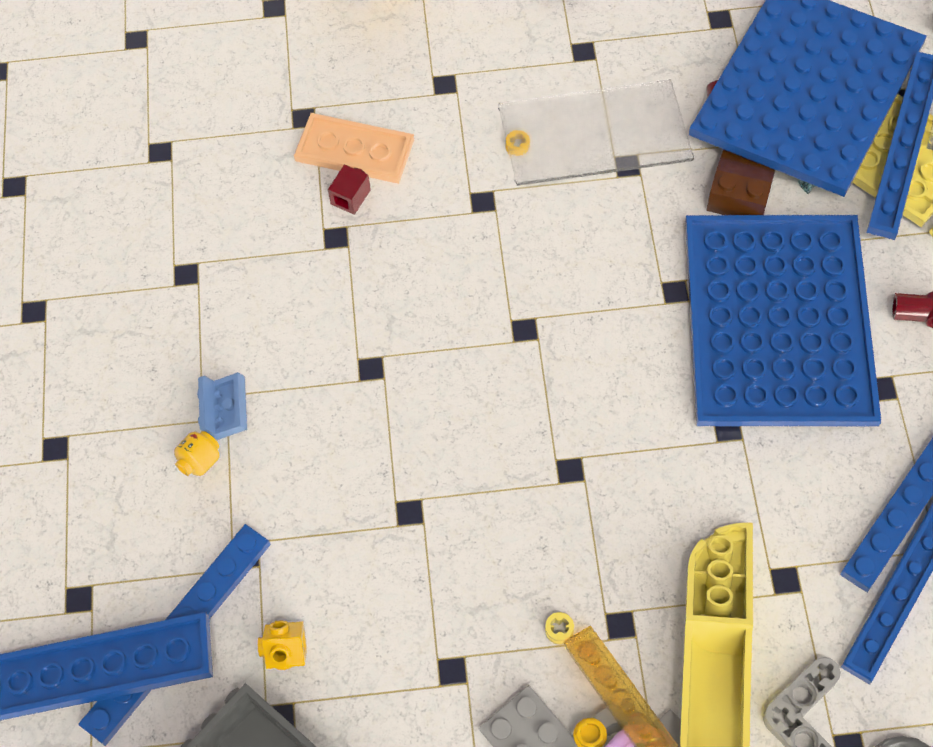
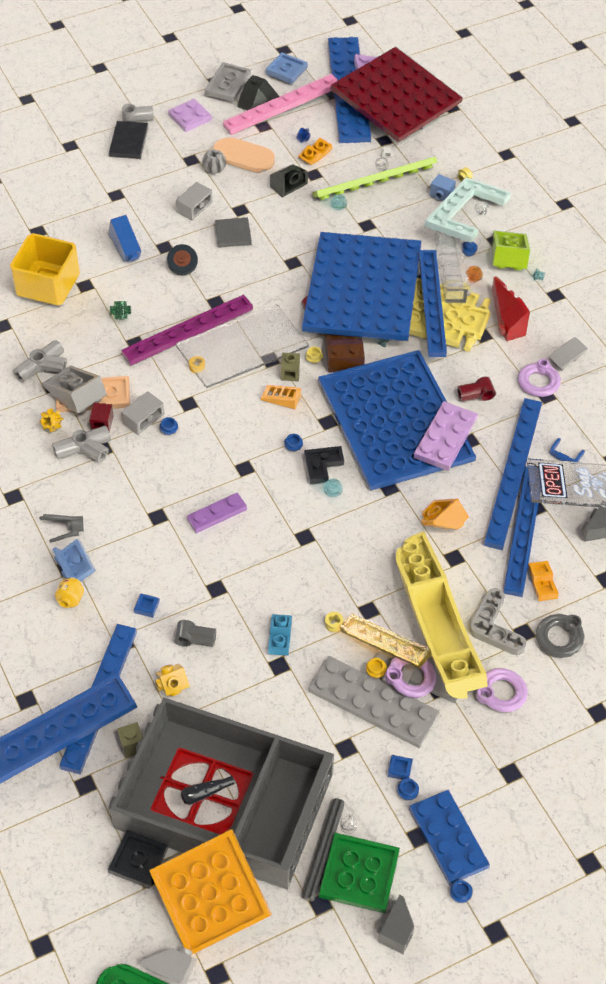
camera: 25 degrees left, 10 degrees down
none -> light grey piece [13,340,67,383]
none -> yellow gear [39,408,64,432]
none -> dark grey plant [39,514,84,543]
none -> light grey slope [42,366,107,413]
none -> light grey piece [52,426,111,462]
none -> clear green gear [110,301,131,320]
none -> olive brick [117,722,143,759]
none -> magenta plate [121,294,253,366]
none -> light grey brick [121,391,164,435]
none -> blue tile [134,593,160,618]
none -> blue plate [160,417,178,435]
none -> dark grey piece [173,620,217,647]
none -> medium lavender plate [187,492,247,534]
none -> light orange slope [261,385,301,409]
none -> dark azure slope [268,614,292,656]
none -> olive brick [281,353,300,382]
none -> blue plate [284,434,303,451]
none -> black plate [304,446,345,484]
none -> light yellow plate [306,346,323,363]
none -> clear light blue plate [324,479,343,497]
none -> lavender plate [414,401,478,471]
none -> light orange slope [421,498,469,530]
none -> light orange slope [528,561,559,601]

